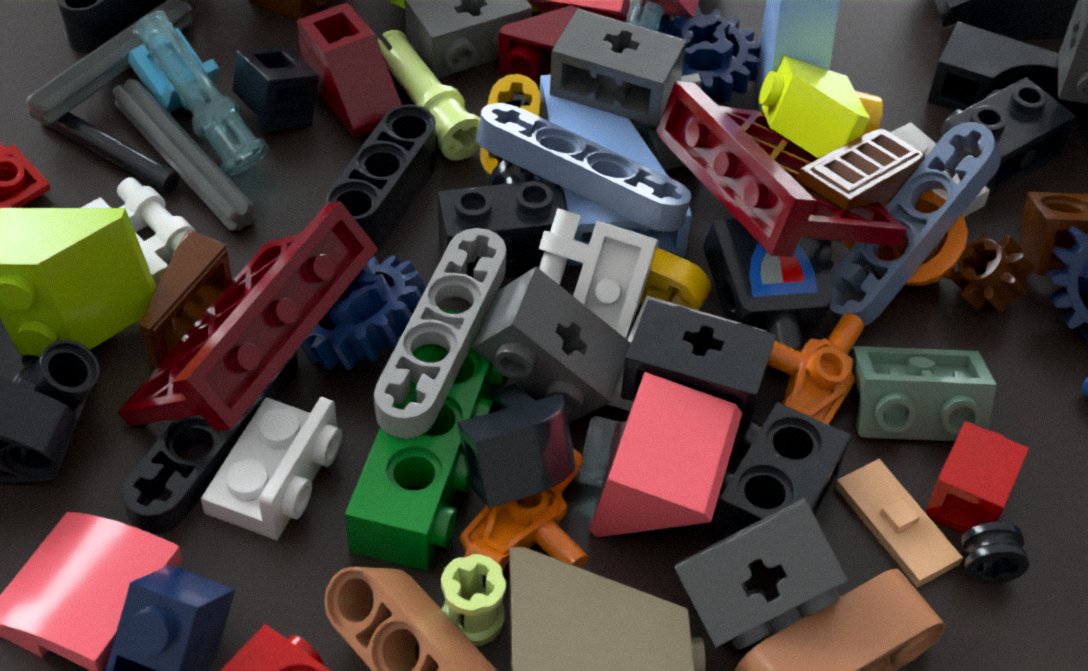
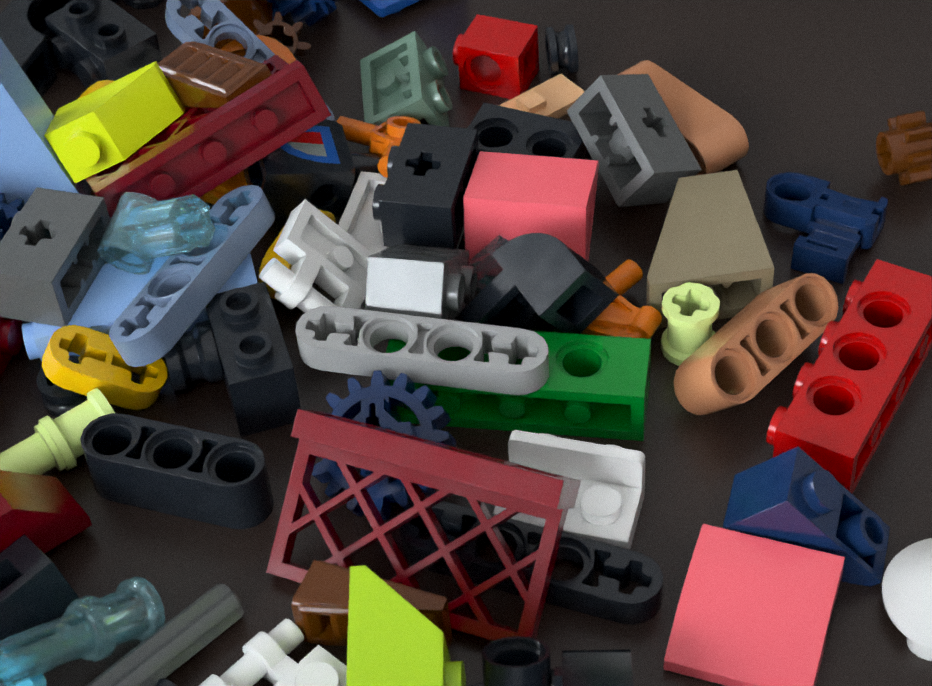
camera: 90 degrees left, 5 degrees down
none -> clear light blue piece [97,192,216,274]

